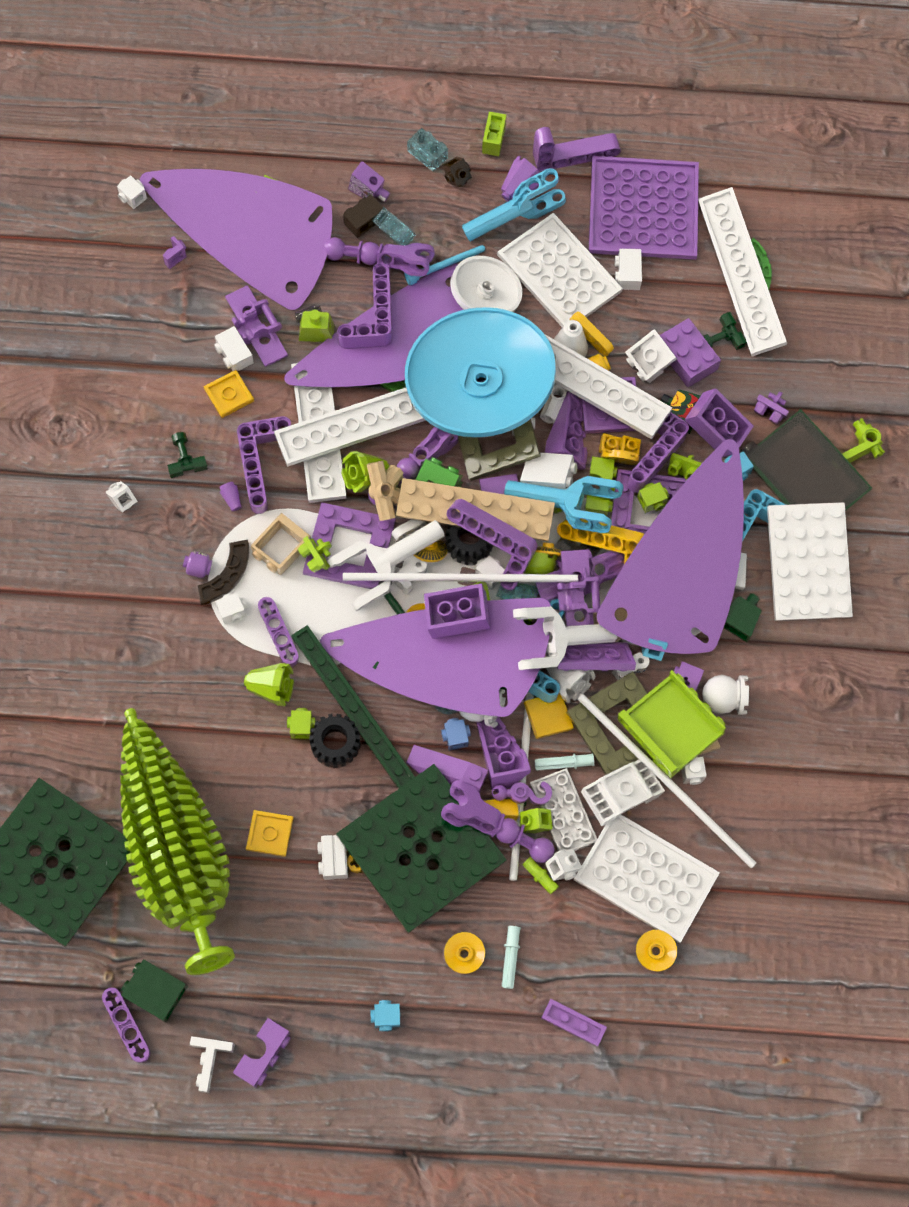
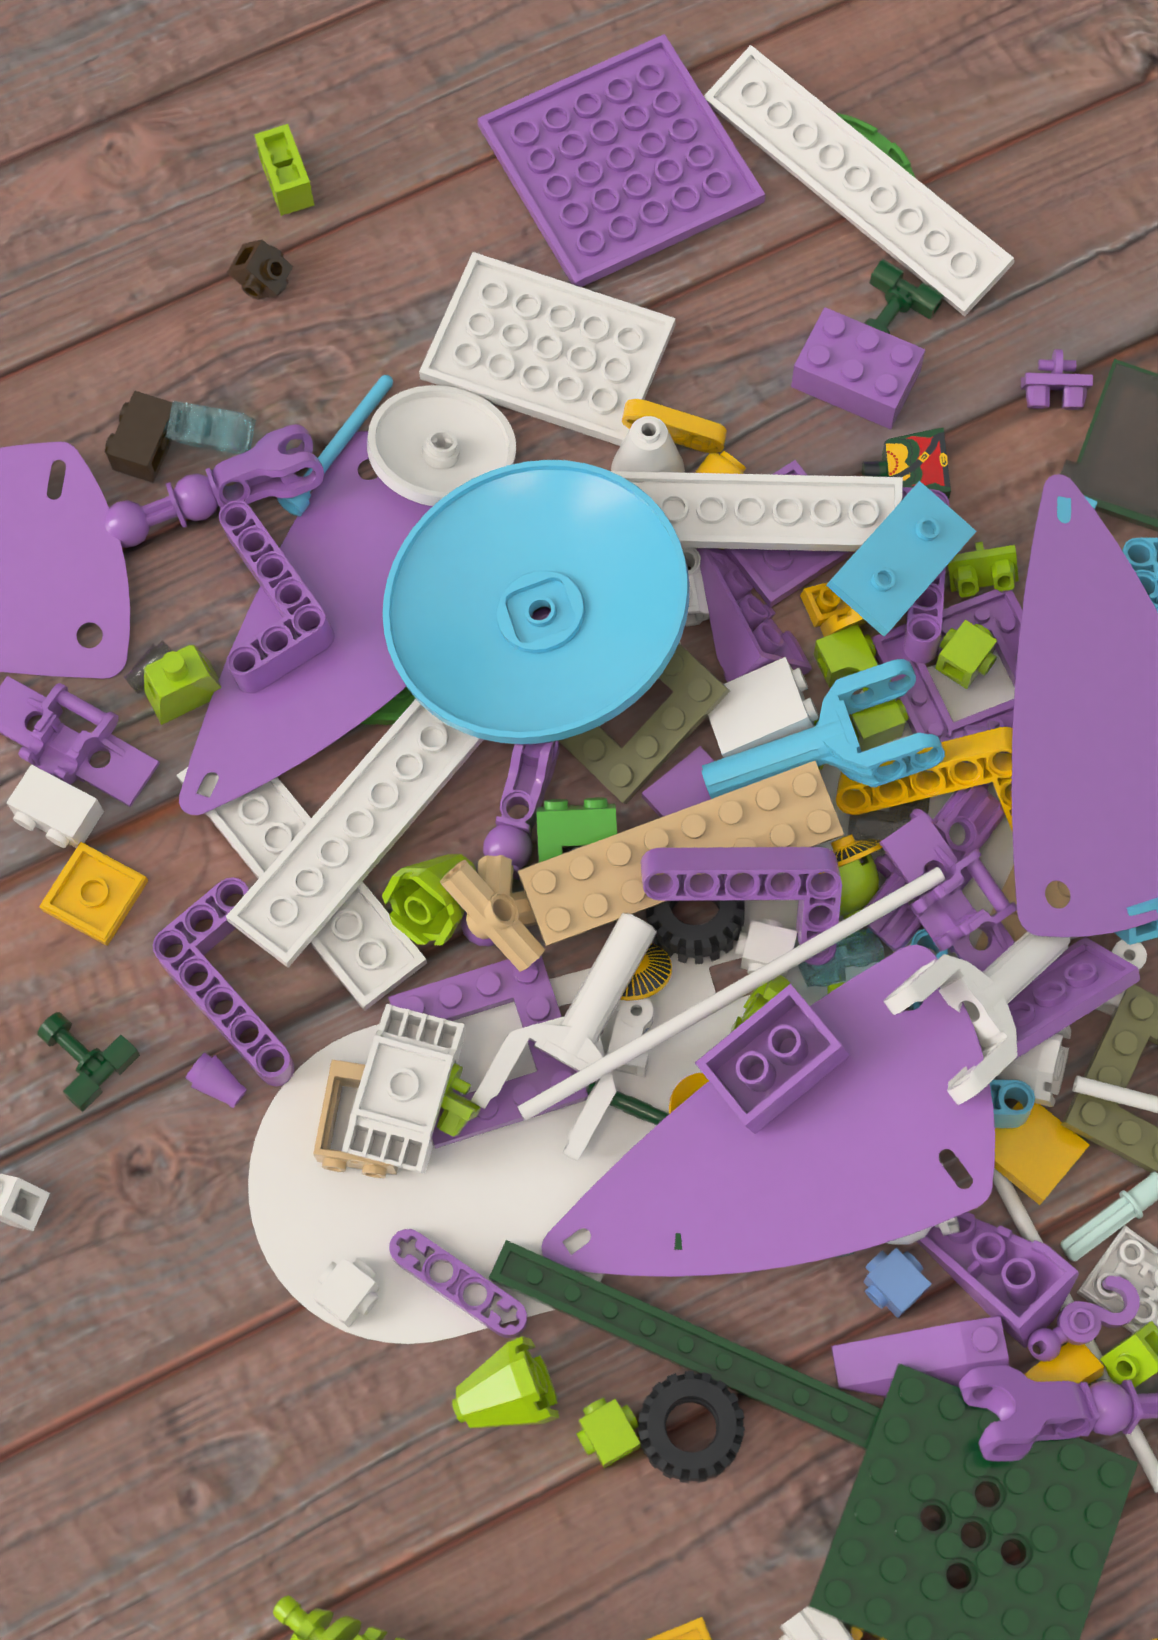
camera: 25 degrees left, 0 degrees up
medium lavender head [183,551,212,578] -> none
dark brown tile [197,539,249,606] -> none
medium lavender torso [348,161,390,202] -> none
white beam [391,519,427,542] -> none
clear light blue brick [407,128,448,172] -> none
medium azure piece [462,168,566,241] -> none
medium lavender cone [501,156,540,202] -> none
medium lavender beam [533,127,621,171] -> none
white brick [615,249,642,290] -> none
white plate [625,329,677,383] -> none
medium lavender brick [685,388,753,457] -> none
none -> white plate [342,1004,465,1173]
none -> medium azure plate [826,481,976,636]

